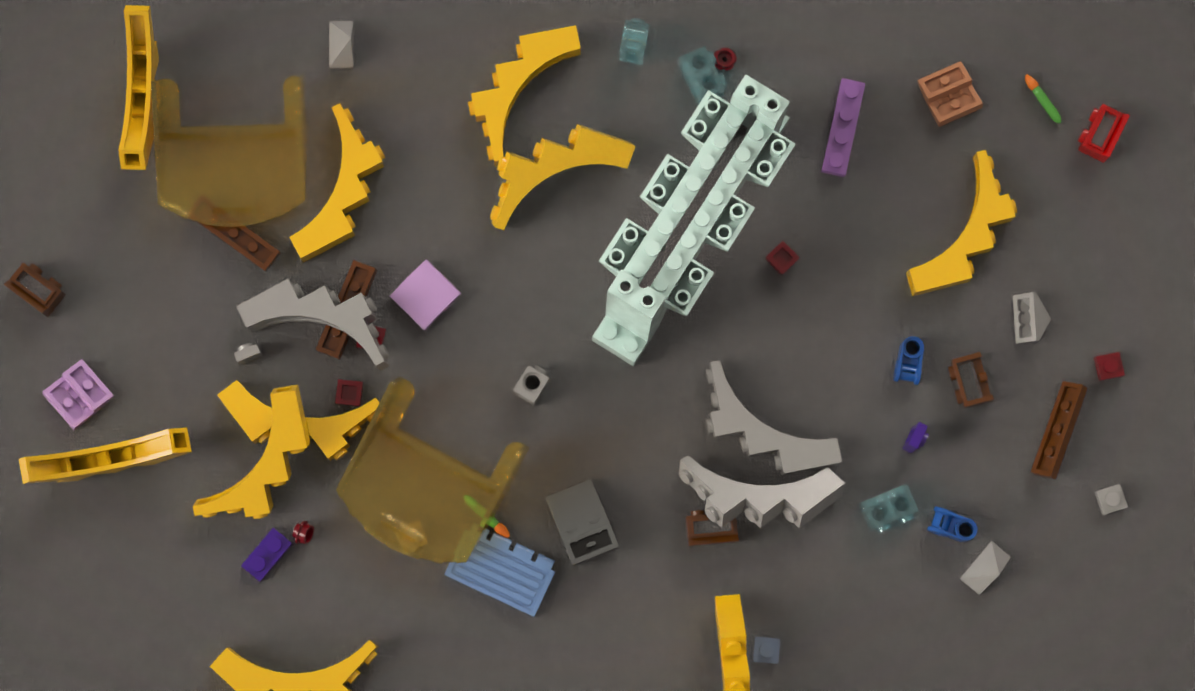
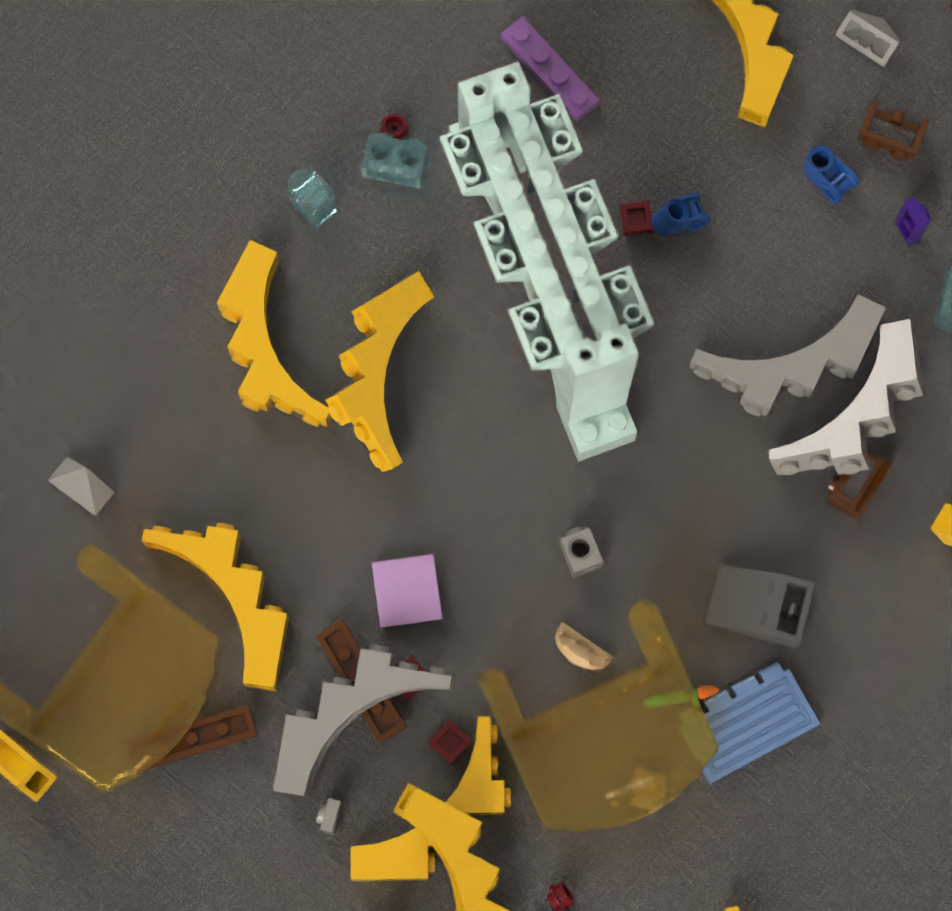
camera: 50 degrees left, 5 degrees down
none -> tan plate [555,622,613,670]
none -> blue piece [651,192,711,236]

